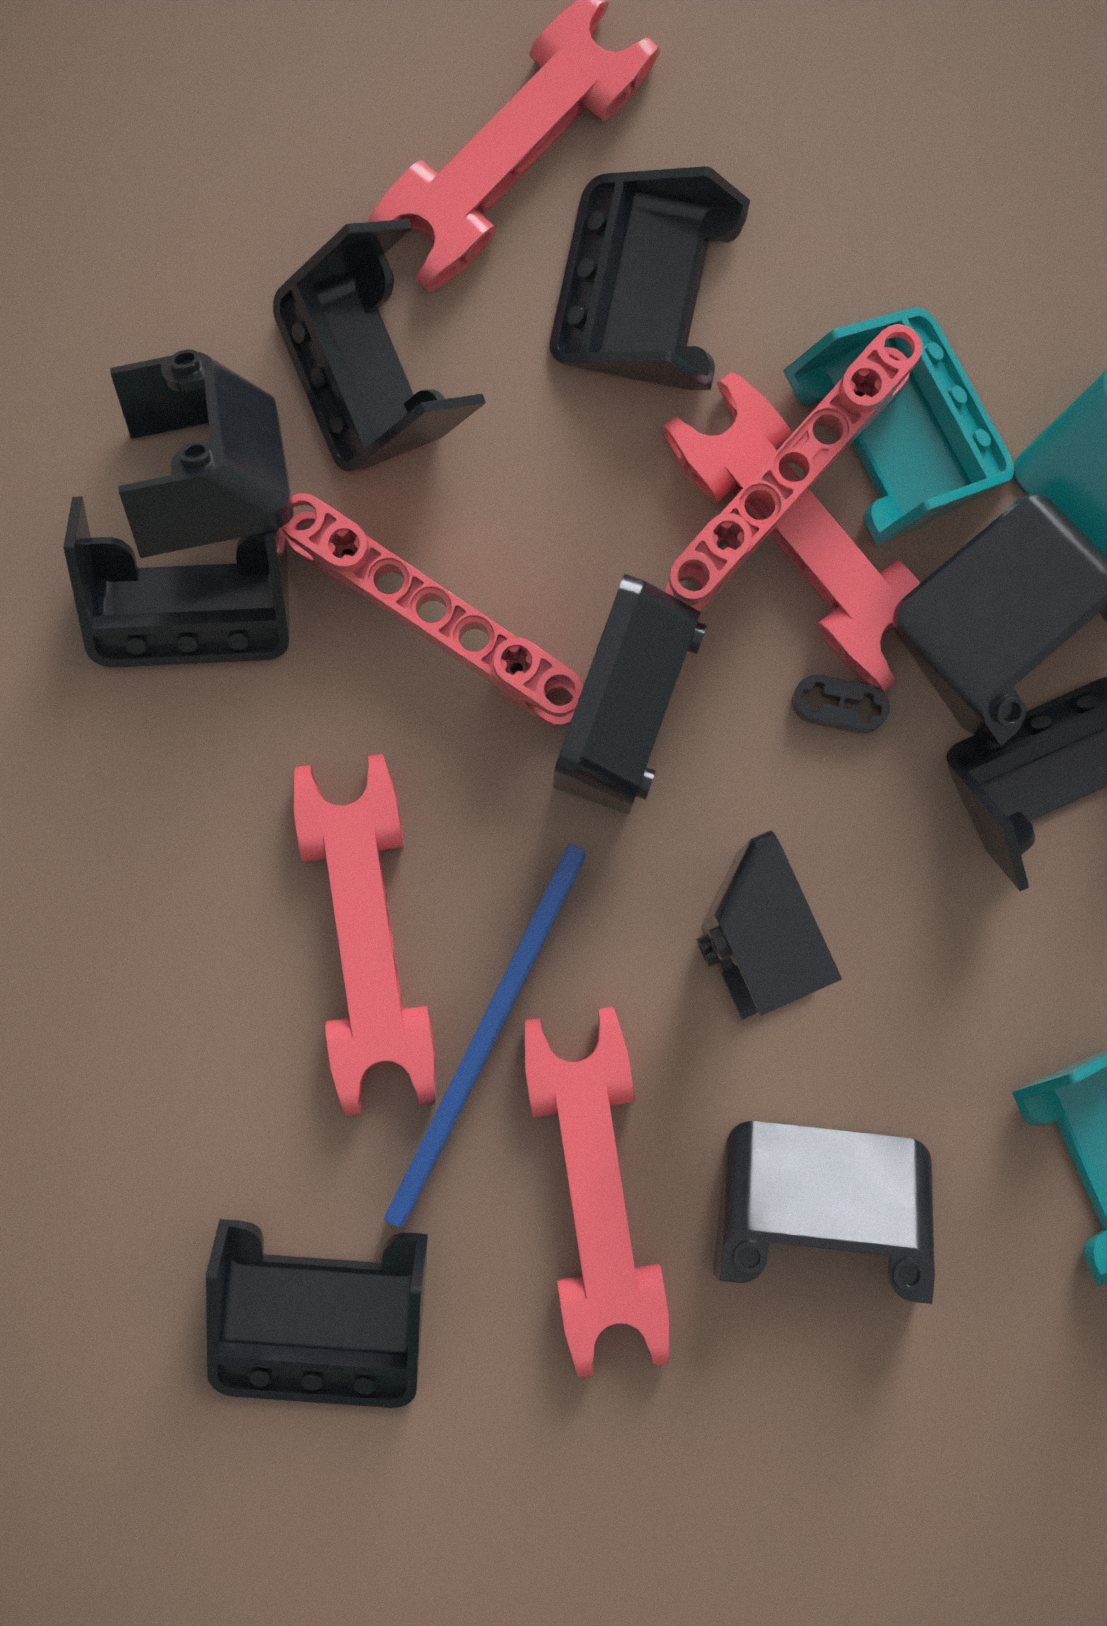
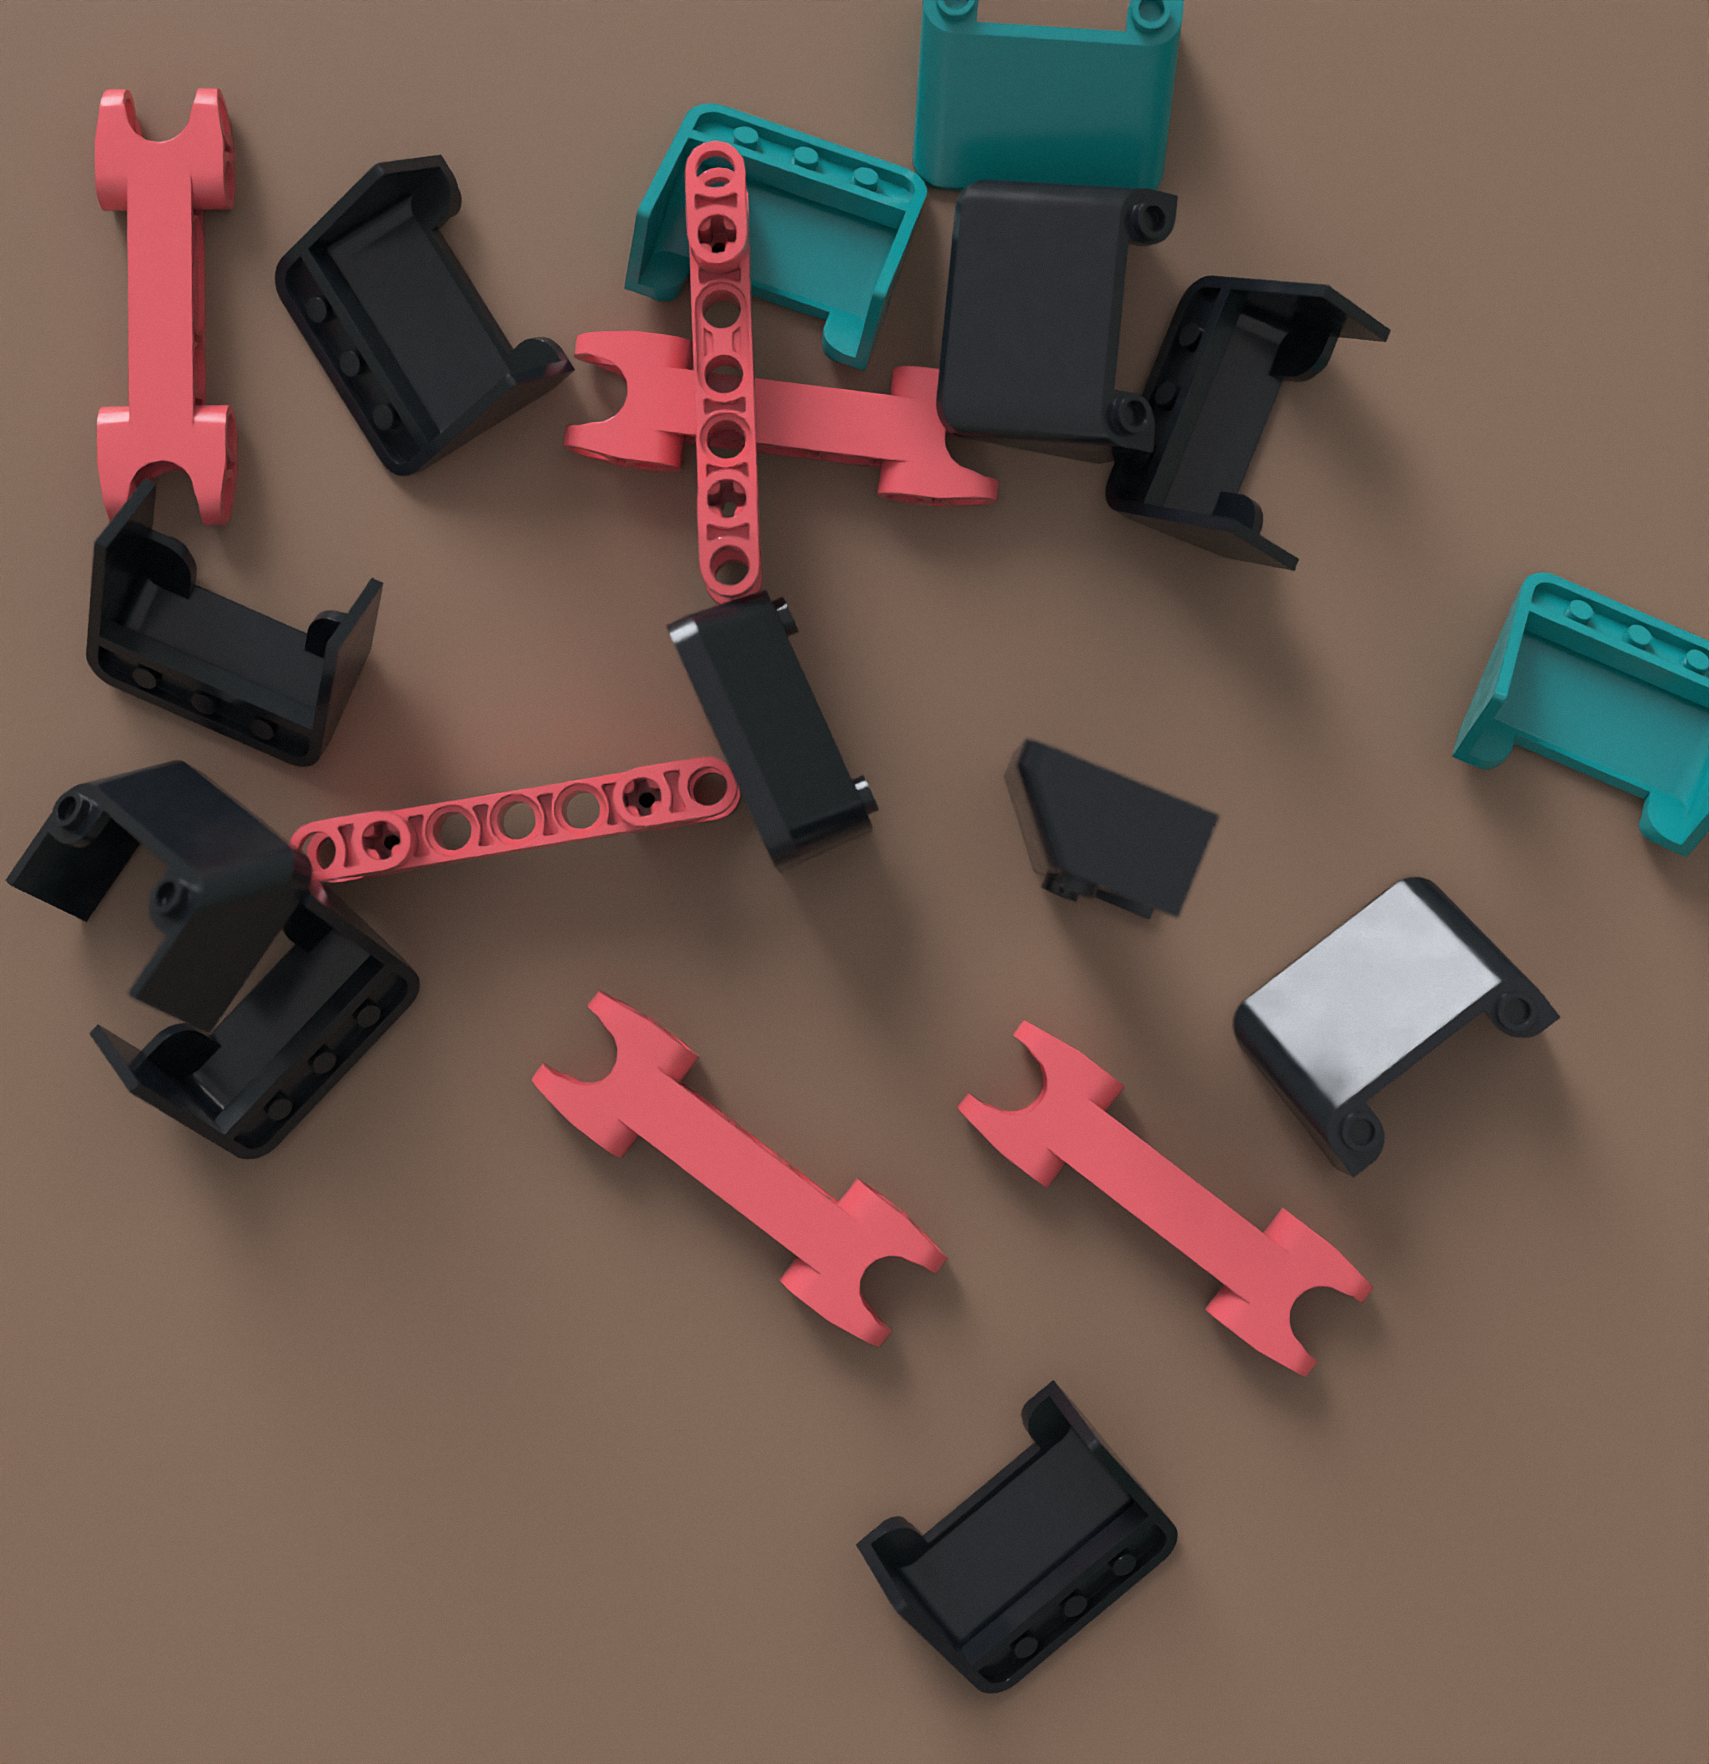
camera: 45 degrees left, 5 degrees up
blue tile [383,843,586,1228] -> none
black beam [792,675,890,733] -> none

